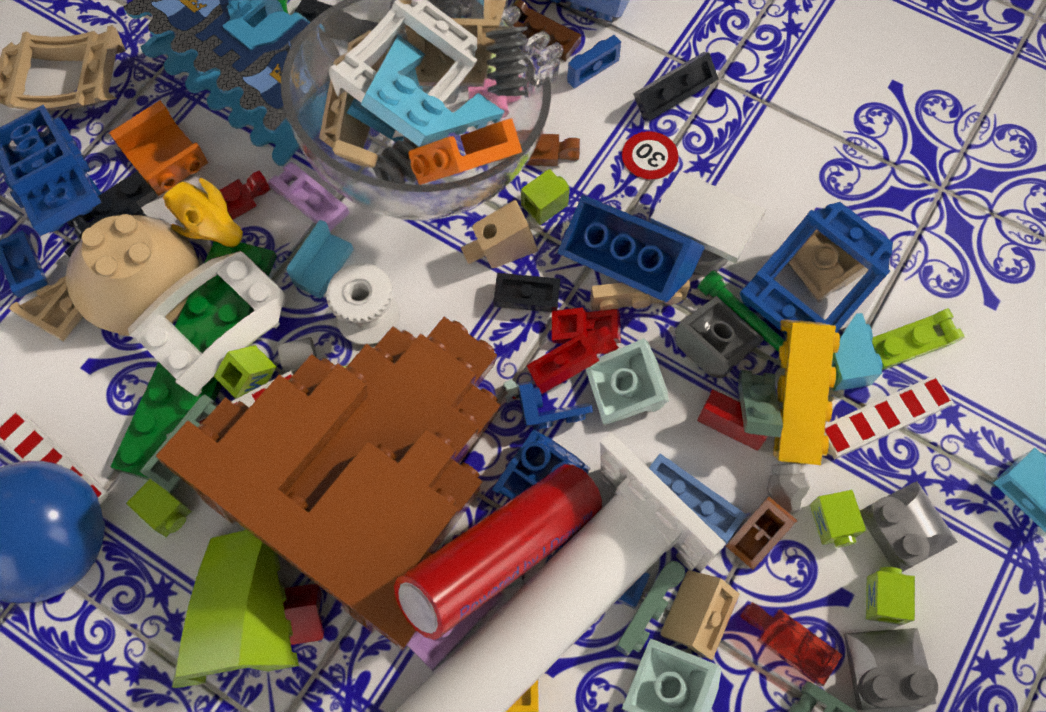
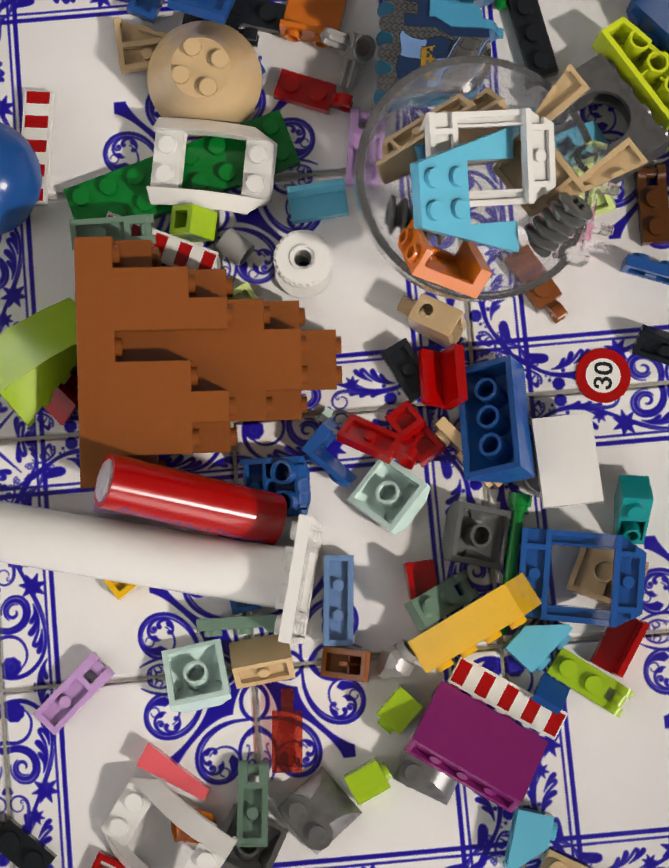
camera: 50 degrees right, 15 degrees up
lime brick [126,479,192,537] -> none
yellow animal [163,178,243,248] -> none
tan tile [333,140,379,169] -> none
lime brick [521,169,570,225] -> none
none -> light grey axle [320,27,376,90]
none -> magenta panel [404,681,548,813]
none -> red panel [418,343,468,410]
none -> blue tile [531,673,570,715]
none -> red panel [589,618,650,678]
none -> teal slope [613,475,654,544]

